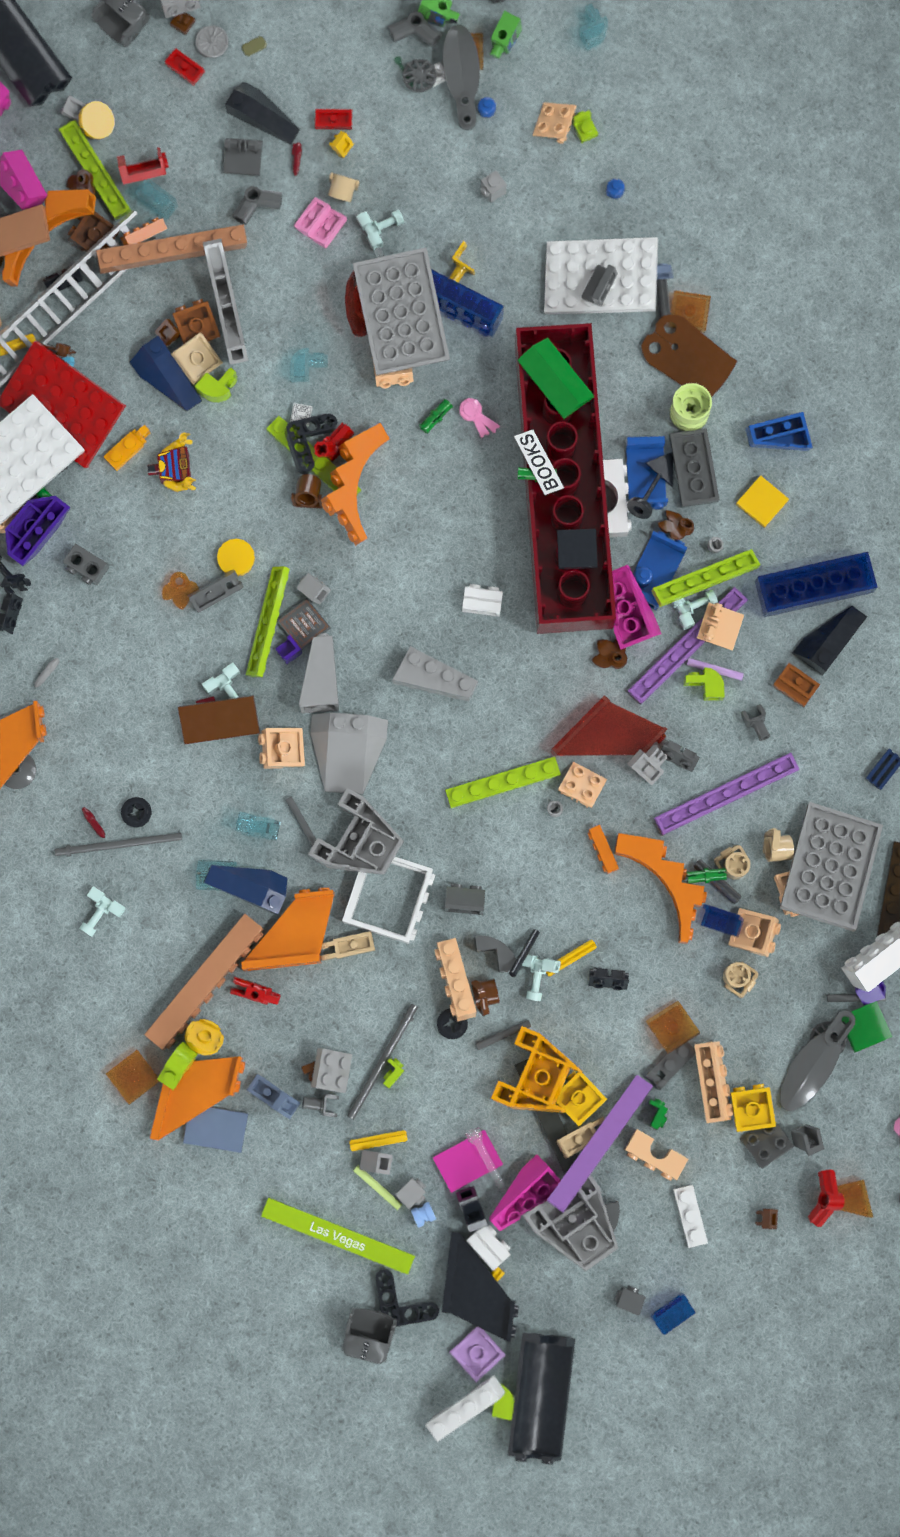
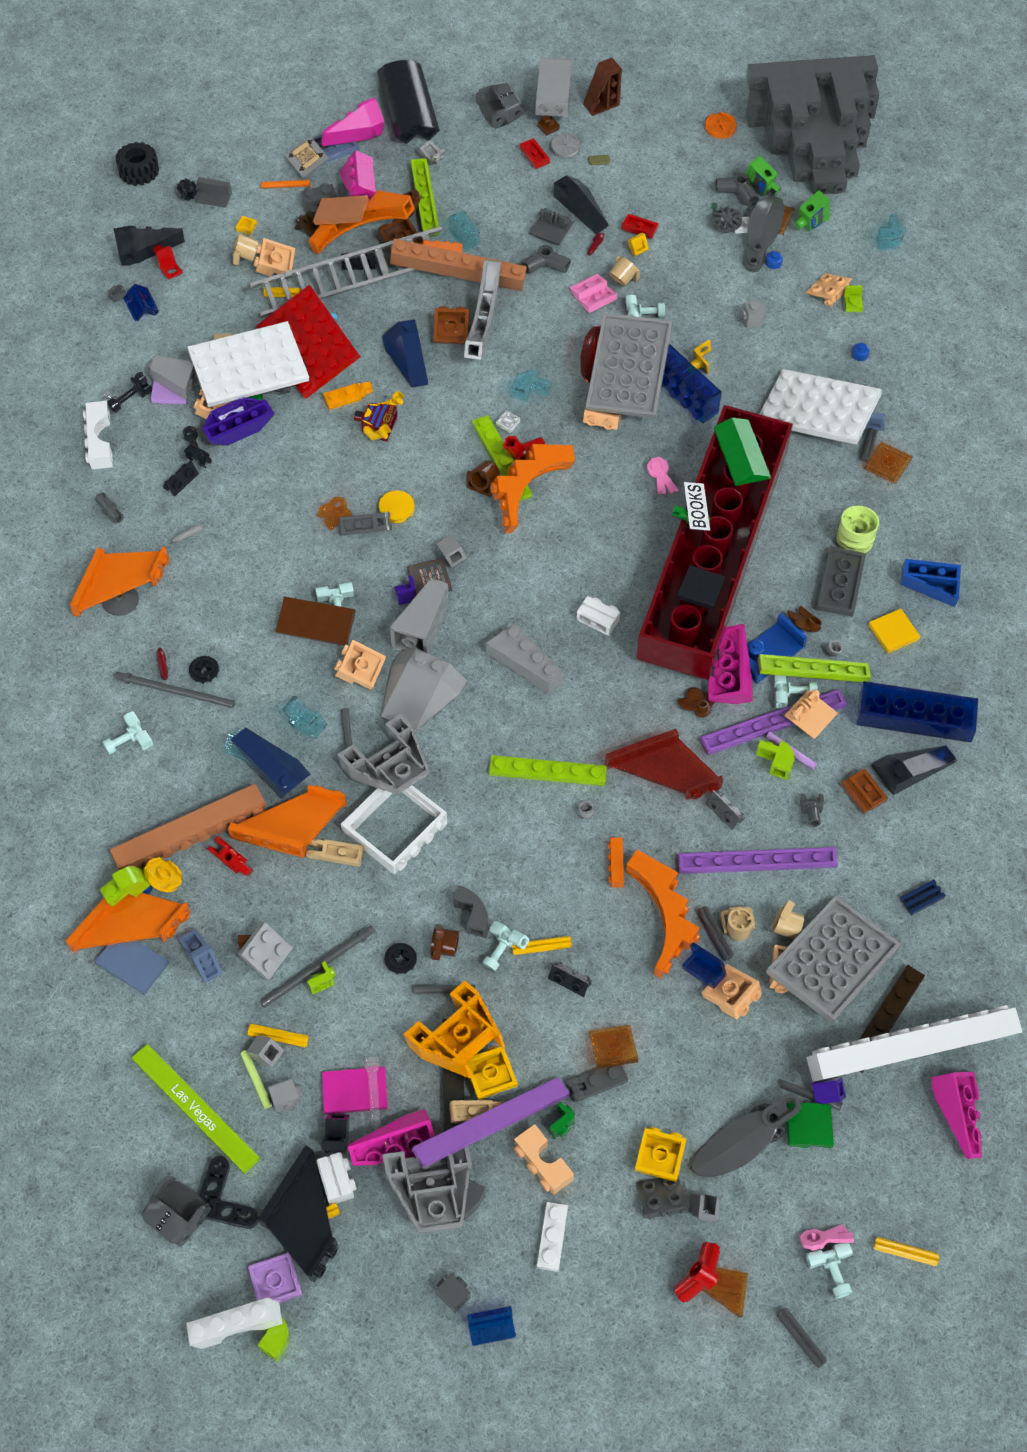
camera: 25 degrees right, 20 degrees down
reddish brown plate [41,343,76,357] -> none
dark grey brick [63,543,109,586] -> none
yellow tile [79,101,114,139] -> none
clear orange plate [106,1050,160,1105] -> none
red panel [117,147,169,185] -> none
reddish brown tile [155,319,180,346] -> none
tan tile [171,332,223,385] -> none
lime brick [195,367,237,403] -> none
lime plate [245,566,290,677] -> none
black beam [284,414,338,474] -> none
dark grey piece [302,1094,339,1117] -> none
light blue wheel [411,1202,436,1228] -> none
green pin [419,399,453,434] -> none
light nougat brick [434,938,477,1022] -> none
dark grey slope [445,884,485,915] -> none
black cylinder [508,1333,576,1465] -> none
black bar [509,929,540,977] -> none
light nougat hinge [558,762,607,808] -> none
dark grey panel [582,264,618,306] -> none
white arch [603,459,632,538] -> none
blue panel [626,436,668,510] -> none
black piece [627,452,673,519] -> none
light grey hinge [627,745,667,785] -> none
reddish brown piece [641,315,738,397] -> none
green pin [686,868,727,884] -> none
light nougat brick [694,1041,733,1123] -> none
tan piece [723,962,758,998] -> none
reddish brown tile [755,1208,778,1229] -> none

